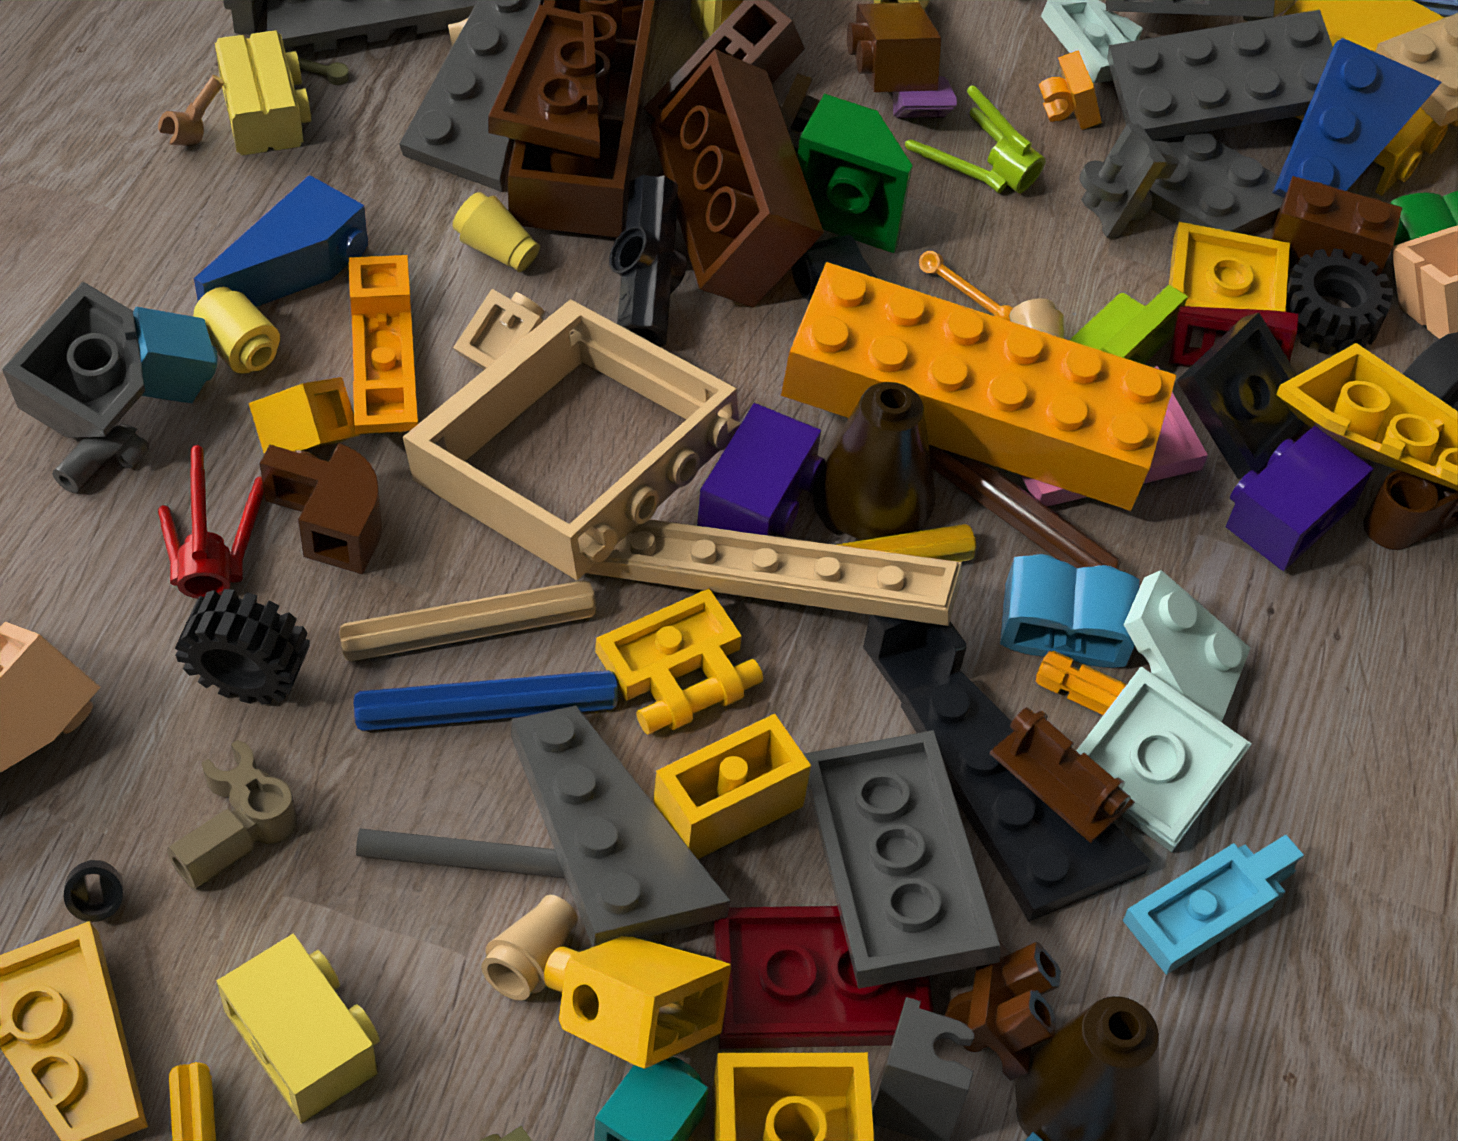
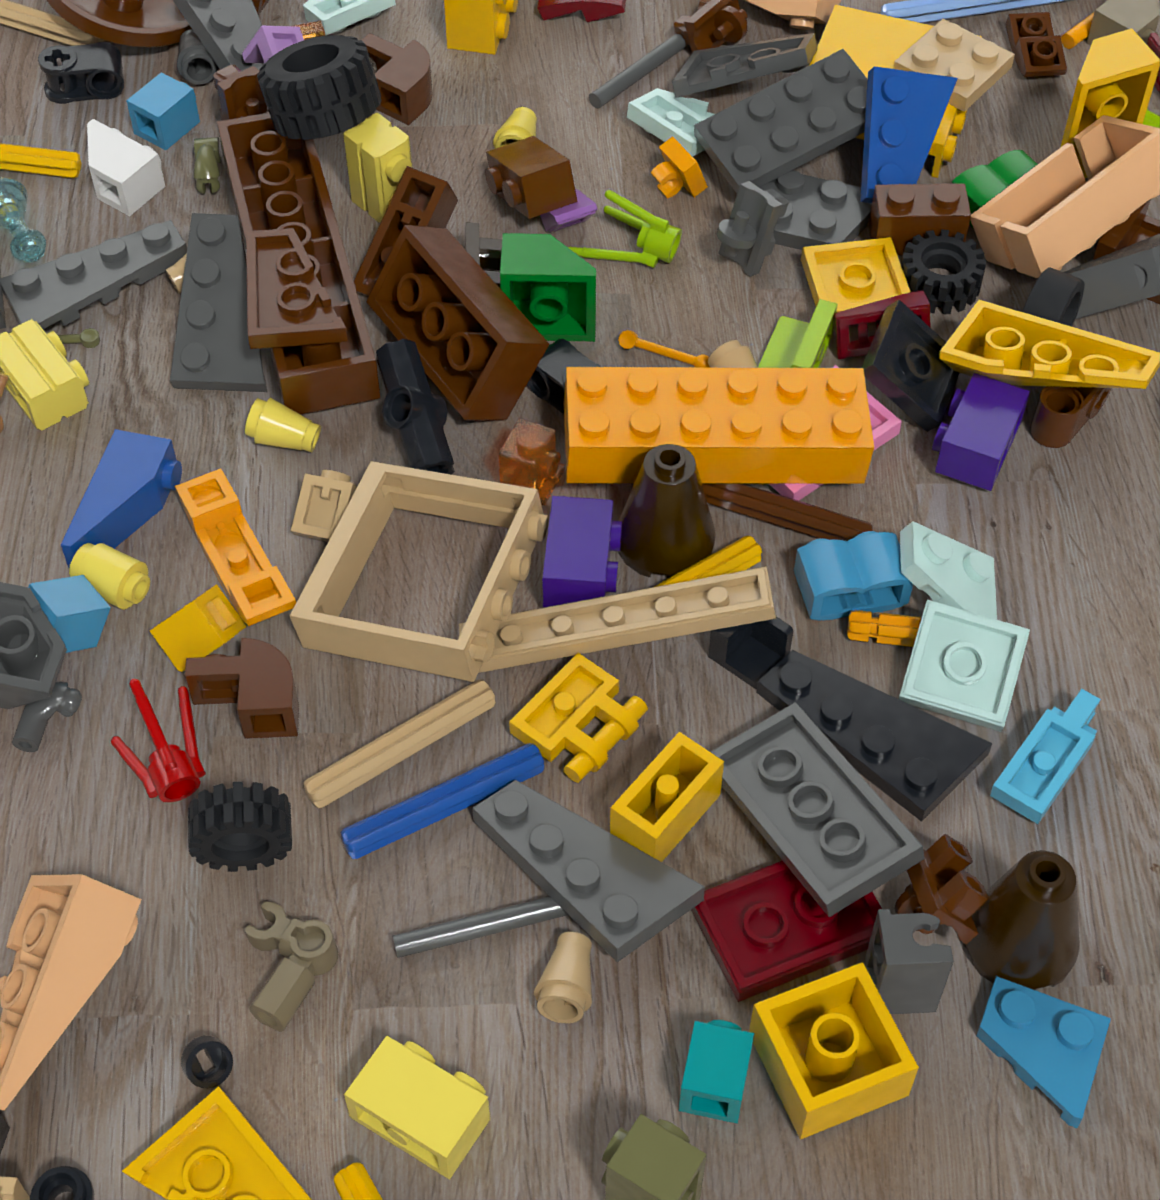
camera: 15 degrees left, 0 degrees up
yellow torso [544,936,731,1069] -> none
reddish brown hinge [990,707,1134,843] -> none
none -> clear orange brick [498,418,565,506]

